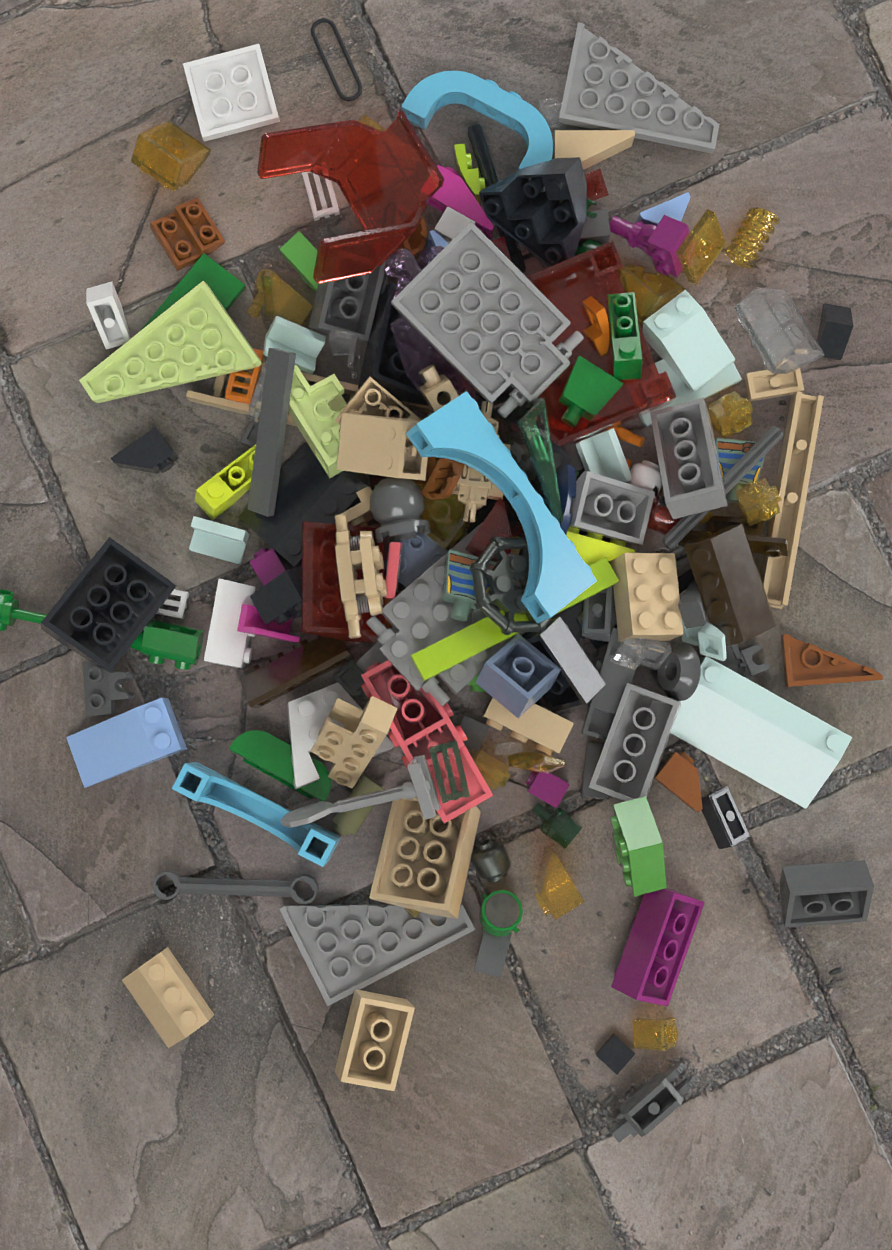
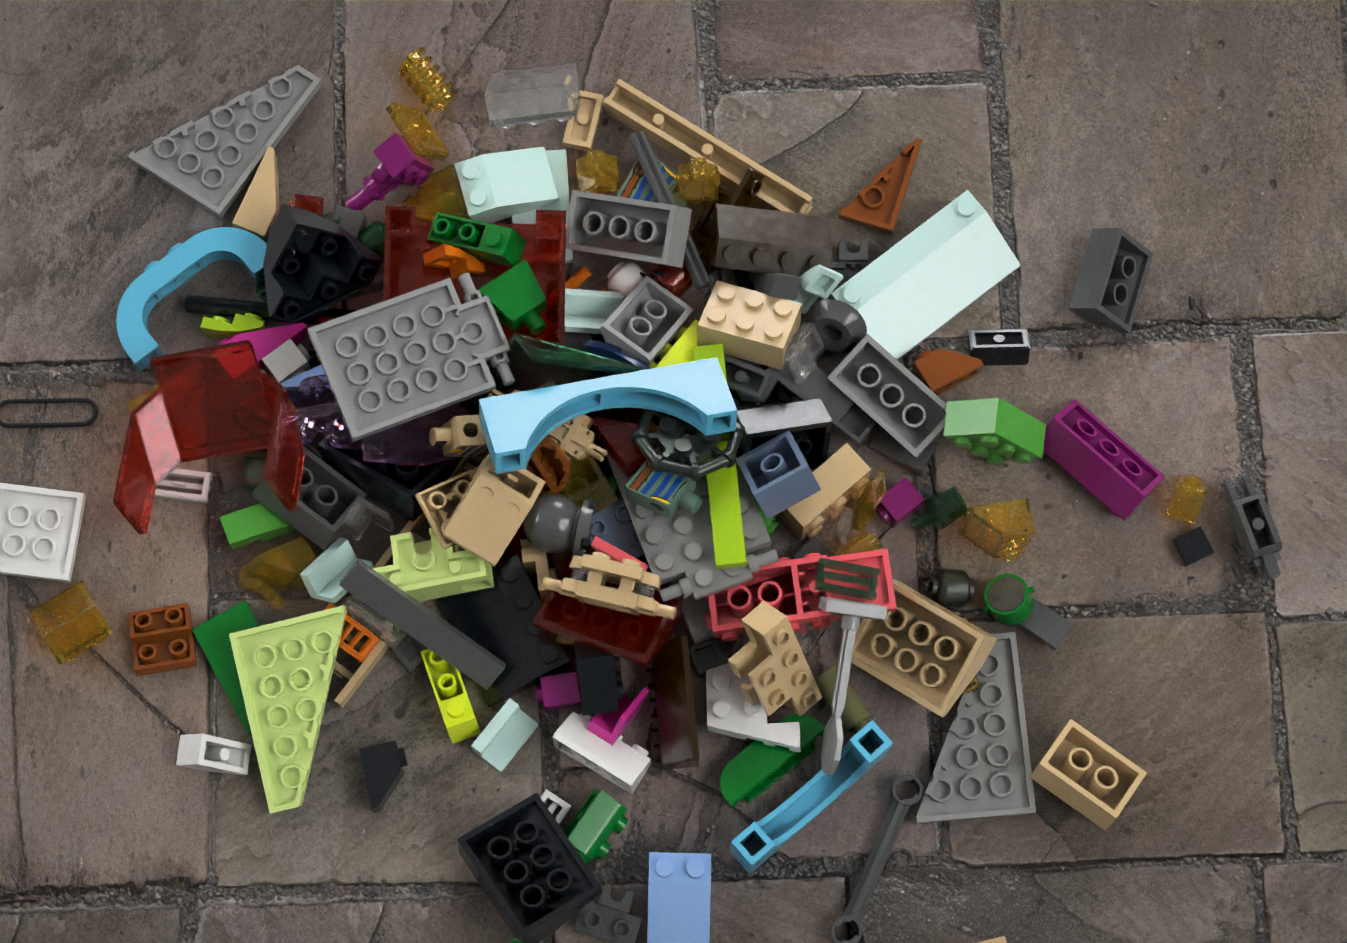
camera: 75 degrees left, 10 degrees down
light blue slope [637,192,691,226] -> none
black slope [814,303,854,360] -> none

